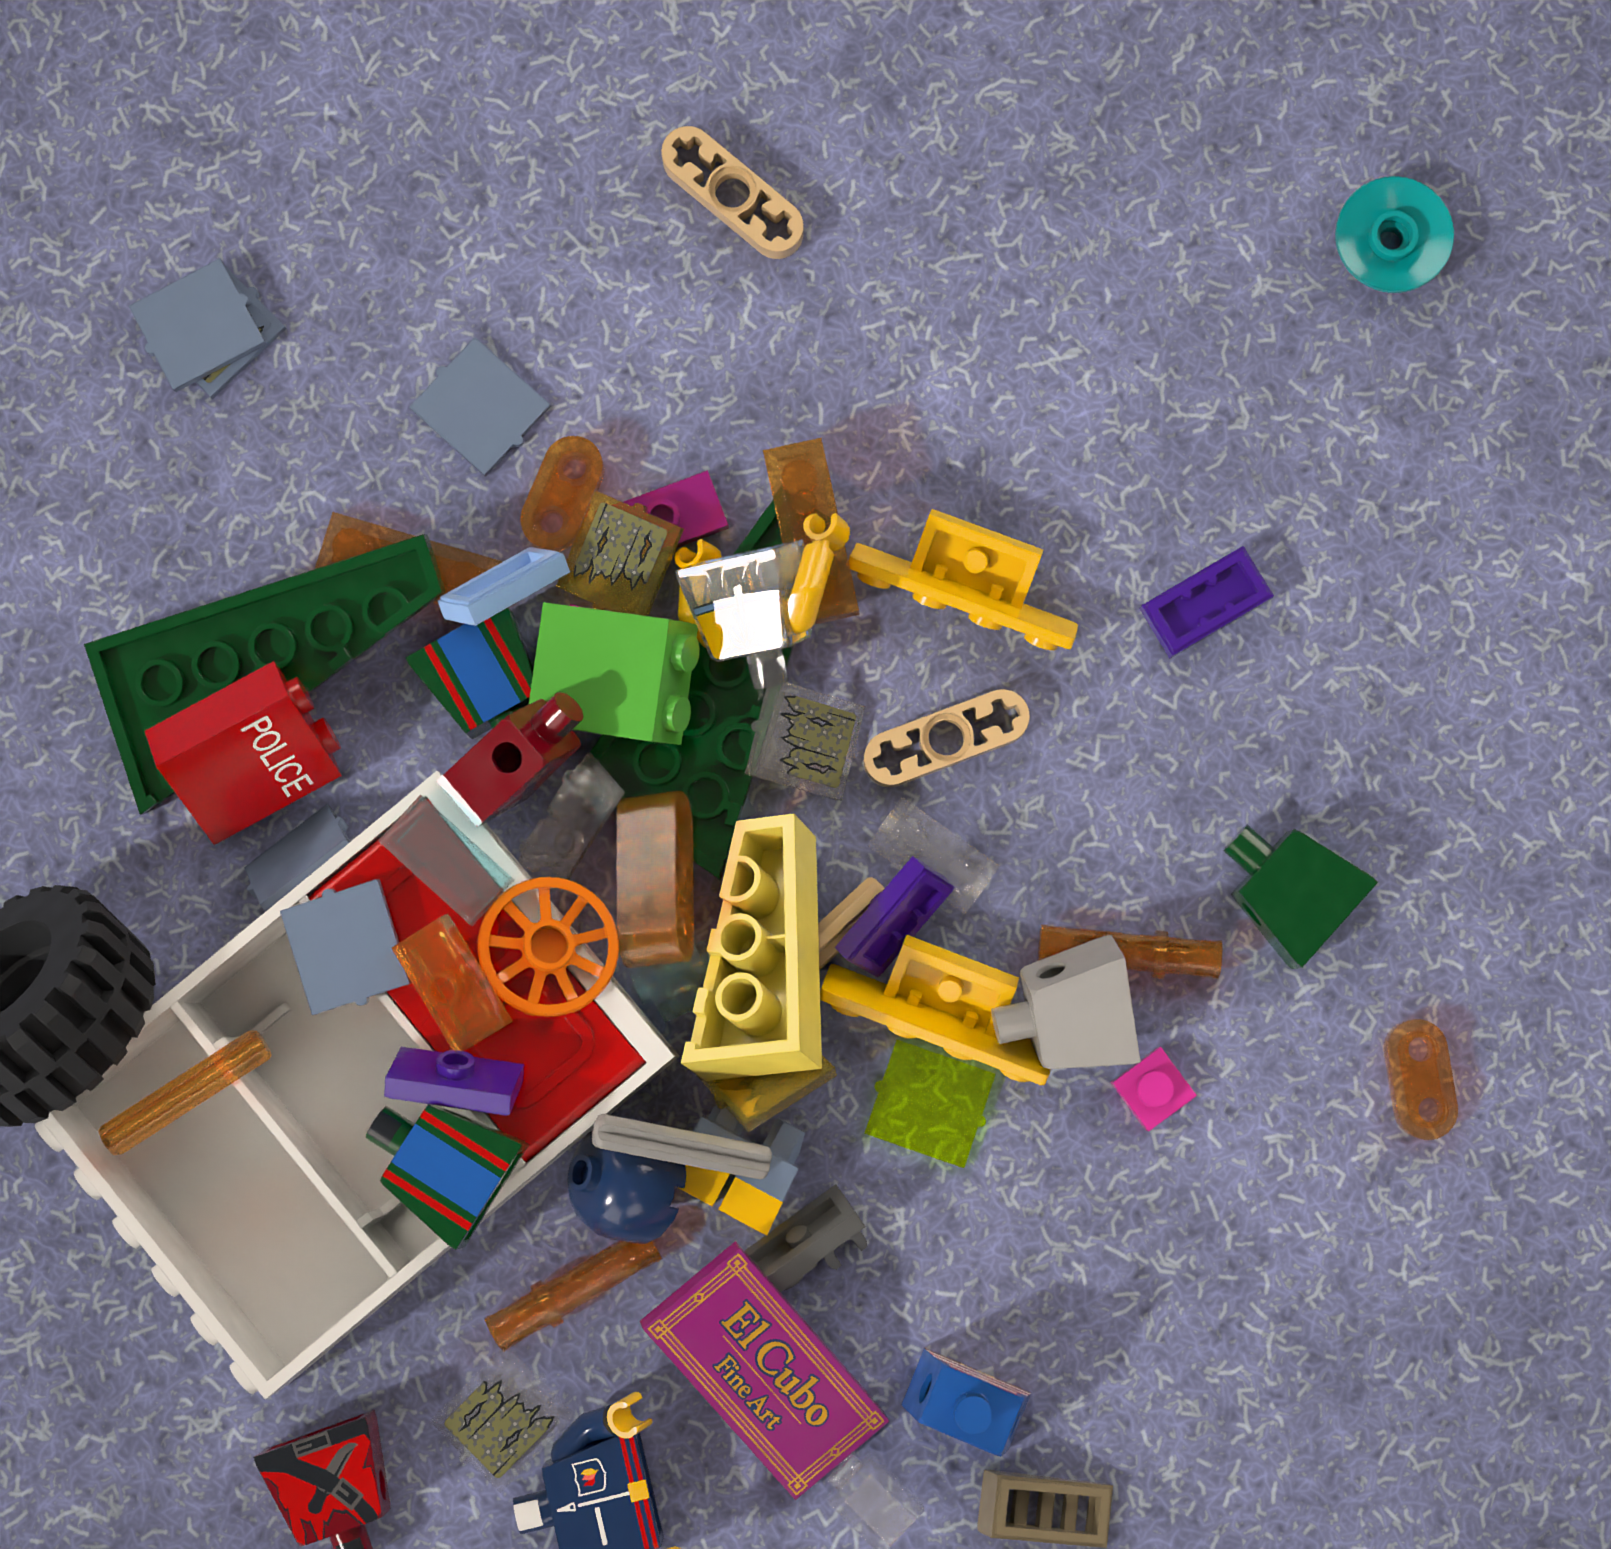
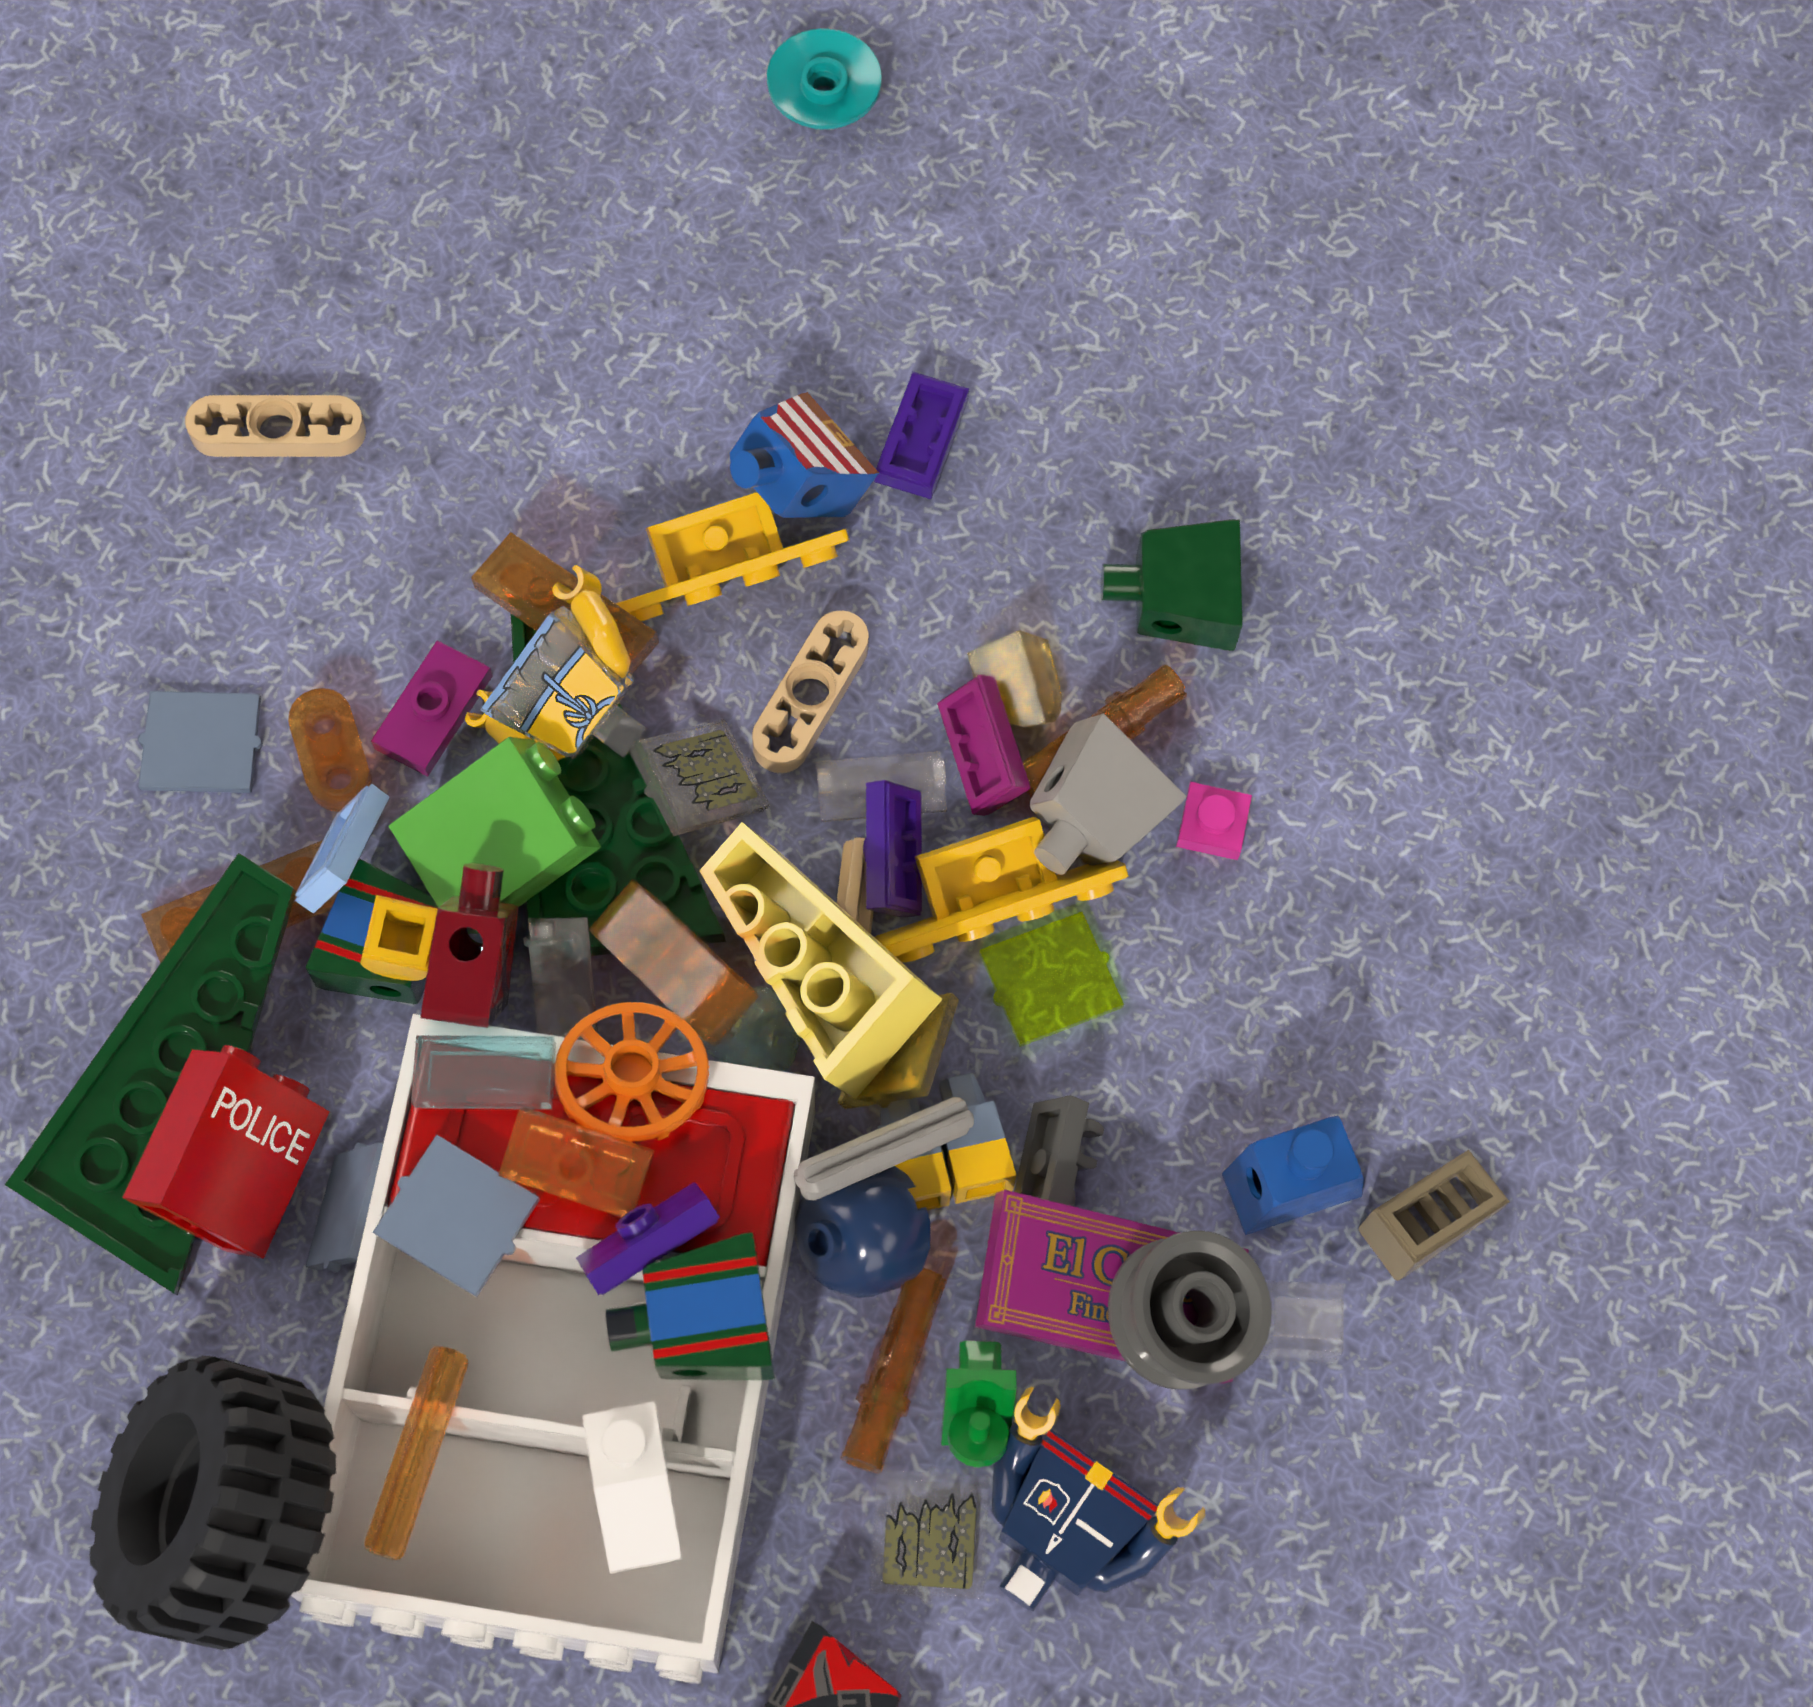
camera: 45 degrees left, 15 degrees down
piece [556,490,684,616] -> none
clear orange plate [1383,1019,1458,1140] -> none
none -> yellow brick [361,895,438,981]
none -> white slope [582,1401,682,1573]
none -> blue torso [730,392,879,518]
none -> magenta plate [937,674,1031,816]
none -> green hips [941,1341,1016,1467]
none -> clear yellow brick [967,630,1062,727]
none -> dark grey wheel [1108,1230,1272,1390]

